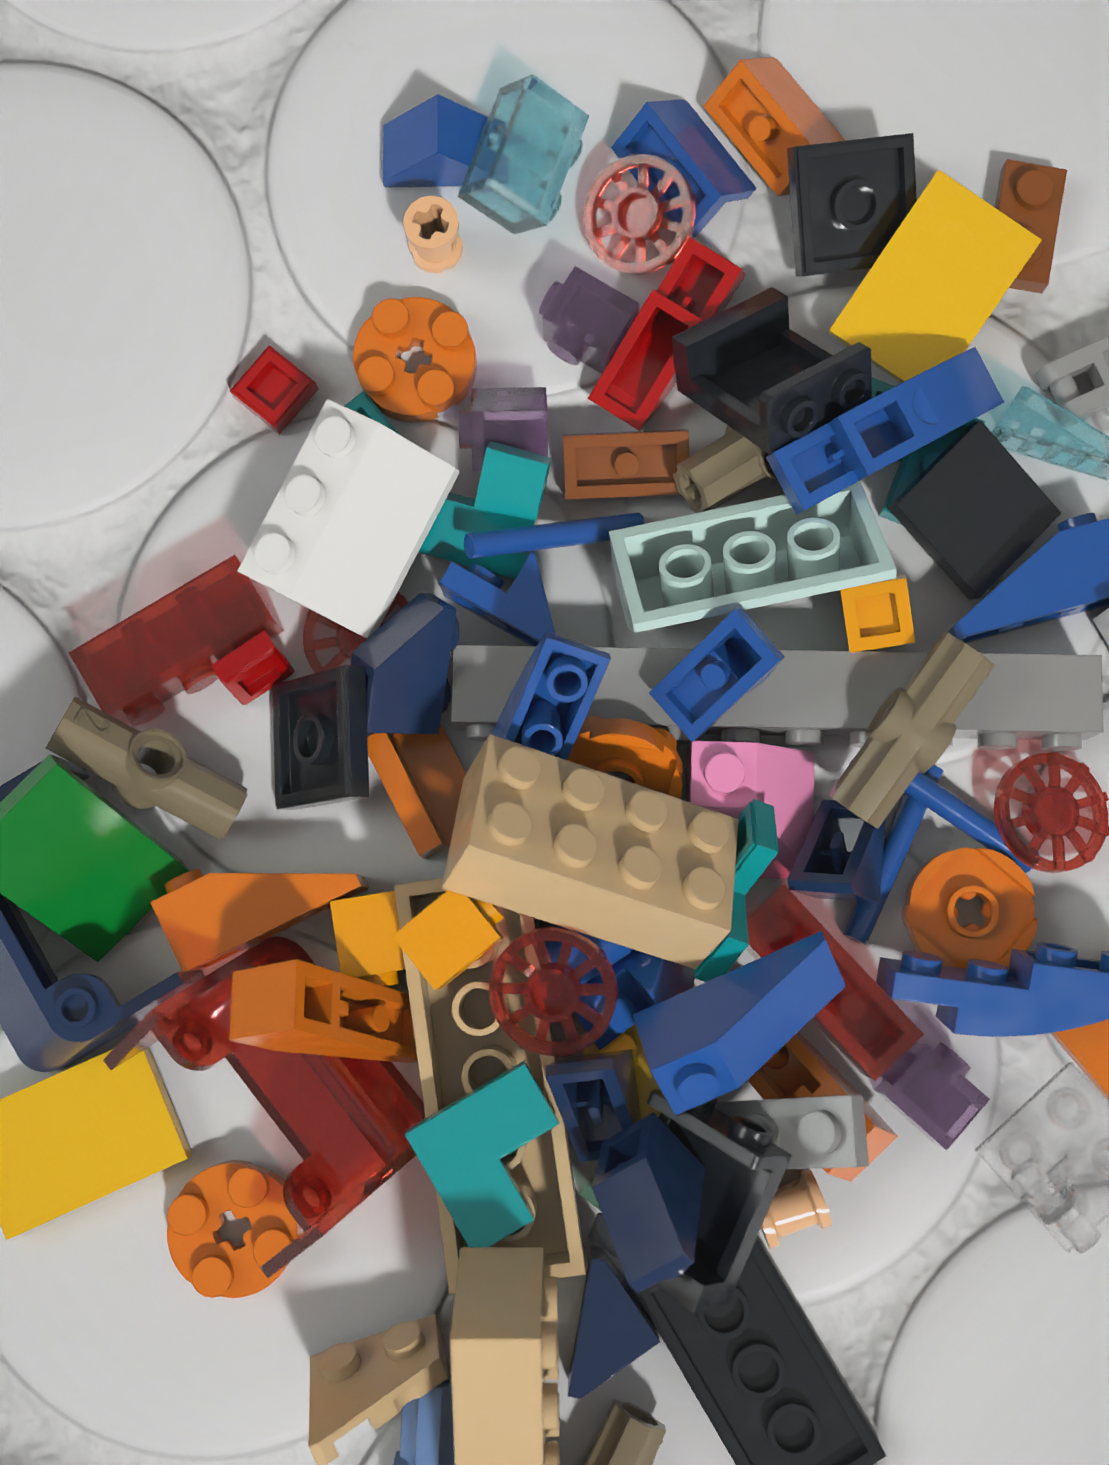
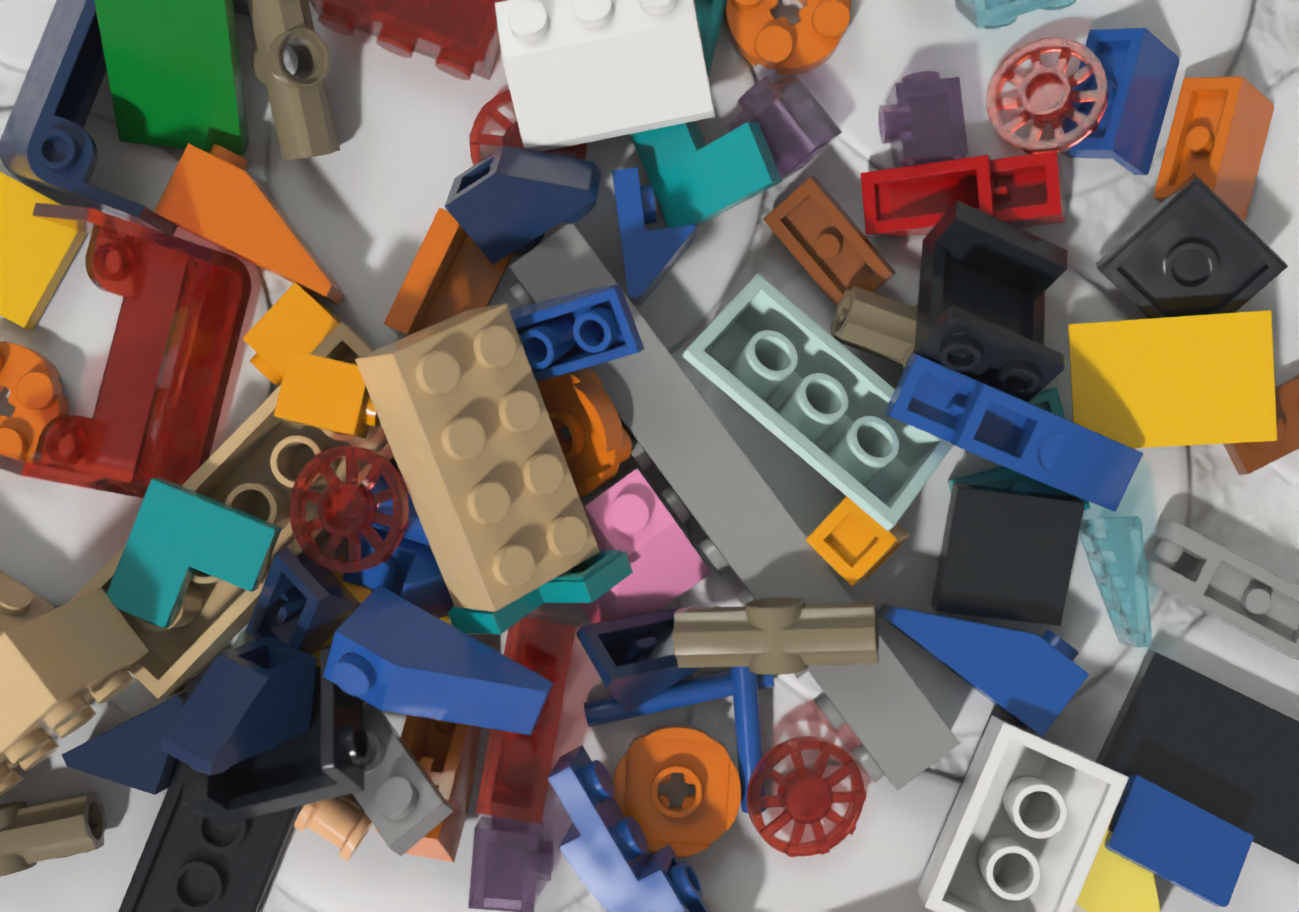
camera: 50 degrees right, 5 degrees up
red tile [211,630,295,705] -> none
orange slope [229,959,418,1063] -> none
black tile [272,665,369,810] -> none
blue bar [464,512,645,559] -> none
blue slope [649,606,785,742] -> none

